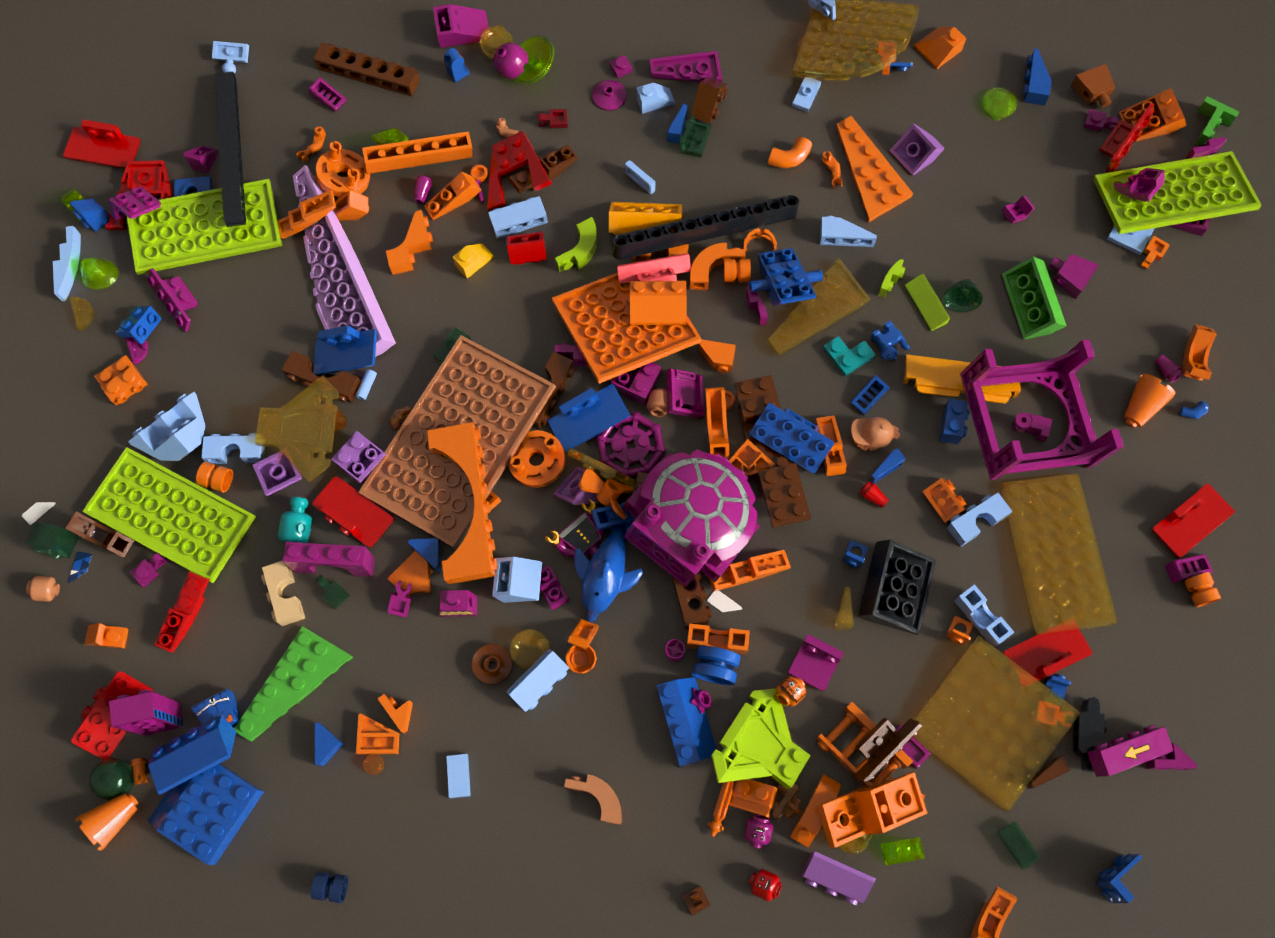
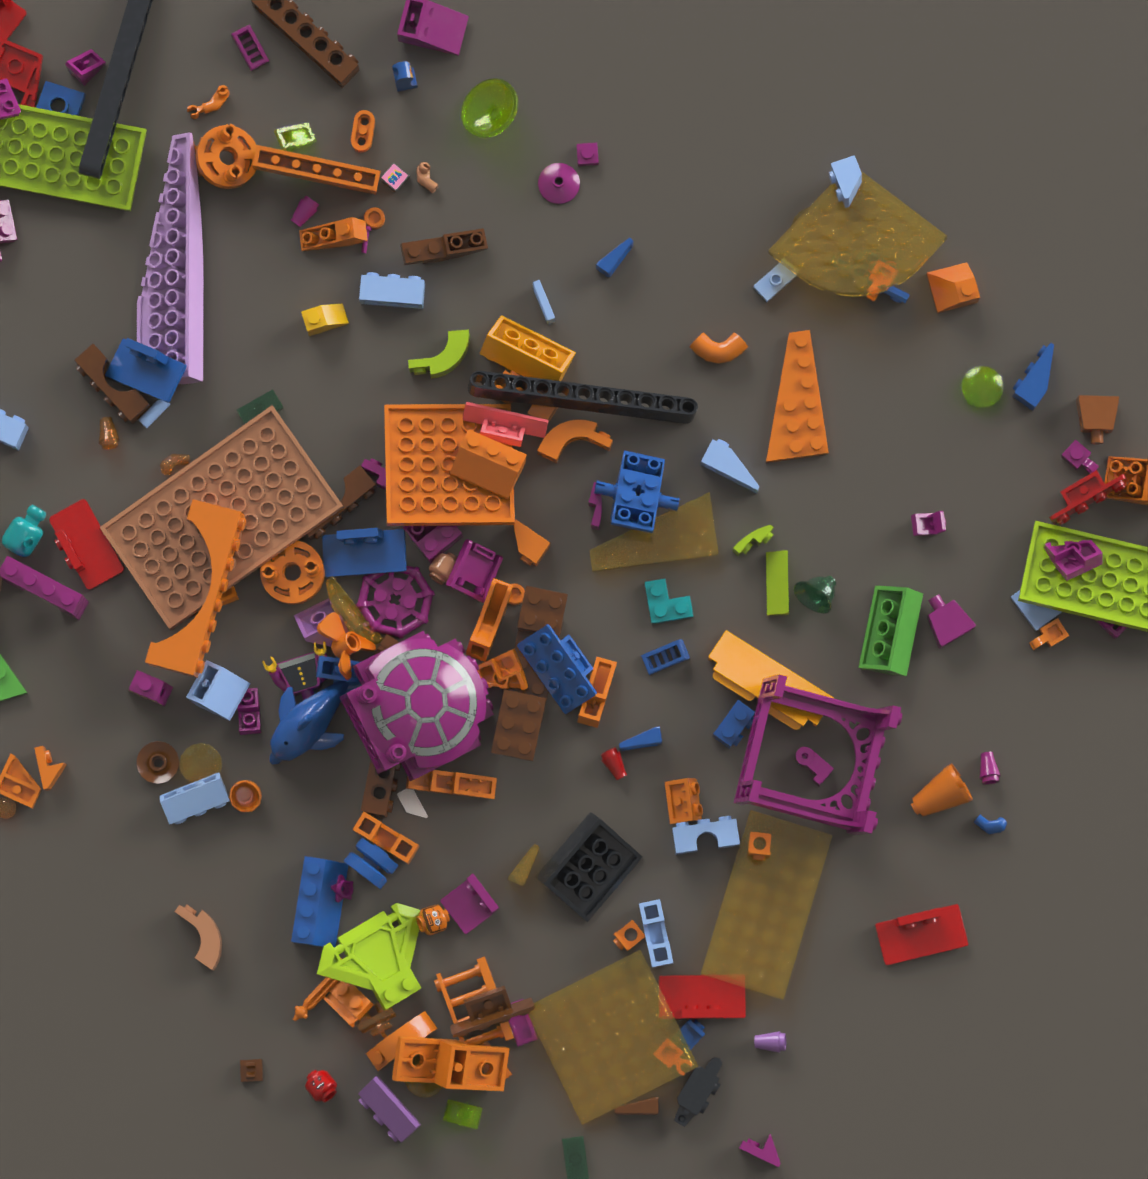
camera: 25 degrees right, 10 degrees up
medium lavender slope [253,448,302,496] -> none
clear yellow plate [255,376,339,483] -> none
orange slope [277,190,336,239] -> none
clear green plate [316,575,350,610] -> none
medium lavender slope [331,431,386,483] -> none
orange slope [333,190,369,221] -> none
orange arch [386,210,433,275] -> none
orange slope [387,551,433,596] -> none
magenta plate [387,580,412,618] -> none
blue slope [408,538,441,572] -> none
light blue tile [447,754,471,798] -> none
clear yellow dish [480,25,514,59] -> none
red wing [487,131,552,212] -> none
magenta cylinder [493,43,528,79] -> none
red brick [507,231,547,265] -> none
dark red plate [537,109,568,128] -> none
orange plate [568,619,599,649] -> none
light blue slope [636,83,675,114] -> none
magenta wing [649,51,723,82] -> none
magenta wheel [665,639,685,662] -> none
clear green bracket [679,114,712,158] -> none
reddish brown brick [690,77,728,123] -> none
orange wheel [724,259,751,283] -> none
orange helmet [743,228,777,253] -> none
magenta head [744,815,773,848] -> none
orange arm [822,151,842,189] -> none
blue bracket [842,540,869,569] -> none
nougat hair [851,417,900,451] -> none
blue animal [871,321,910,360] -> none
medium lavender slope [889,124,945,175] -> none
magenta brick [1087,725,1174,777] -> none
magenta slope [1165,554,1213,583] -> none
orange arch [1182,324,1217,381] -> none
orange wheel [1184,572,1221,607] -> none
none -> orange plate [351,110,375,153]
none -> tile [380,163,410,193]
none -> orange bracket [748,832,771,861]
none -> medium lavender cone [754,1031,786,1053]

